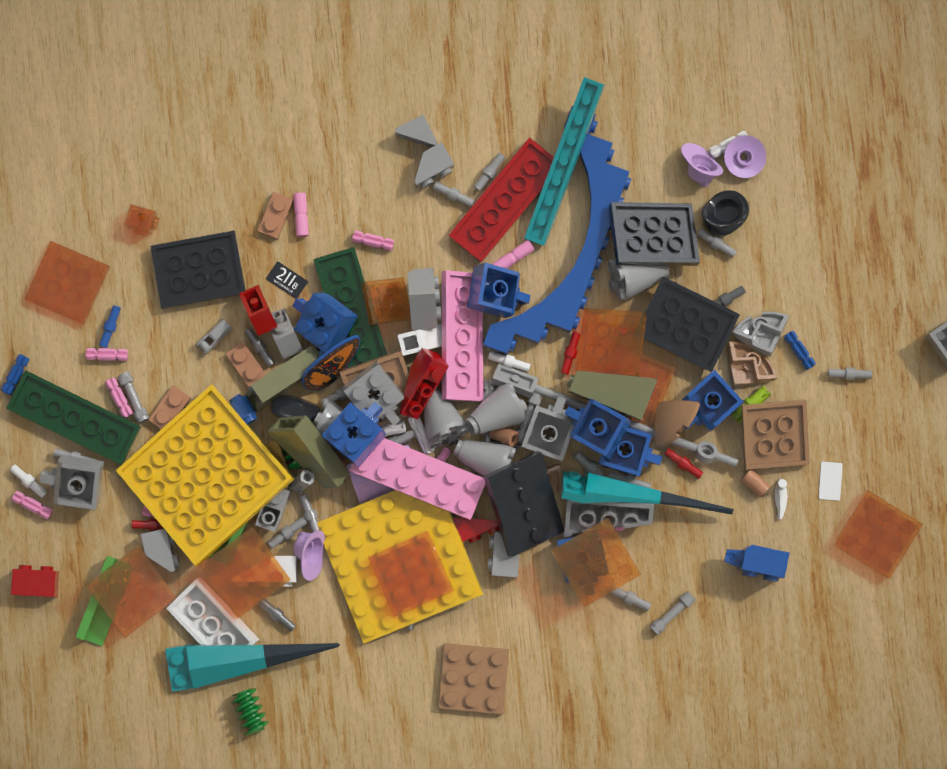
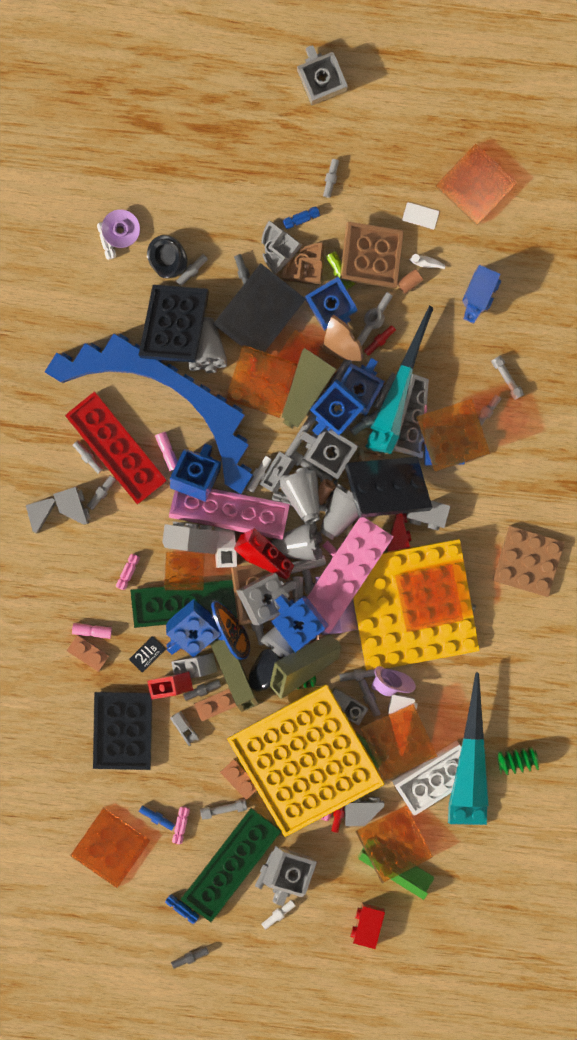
camera: 80 degrees left, 5 degrees up
bright pink axle [12,491,53,519] -> none
bright pink axle [105,378,133,418] -> none
clear orange brick [125,204,160,236] -> none
blue brick [229,394,258,425] -> none
flat silver bar [258,598,297,632] -> none
light grey bar [288,470,315,496] -> none
teal plate [524,77,605,246] -> none
red bar [560,331,581,375] -> none
lavender piece [681,143,723,188] -> none

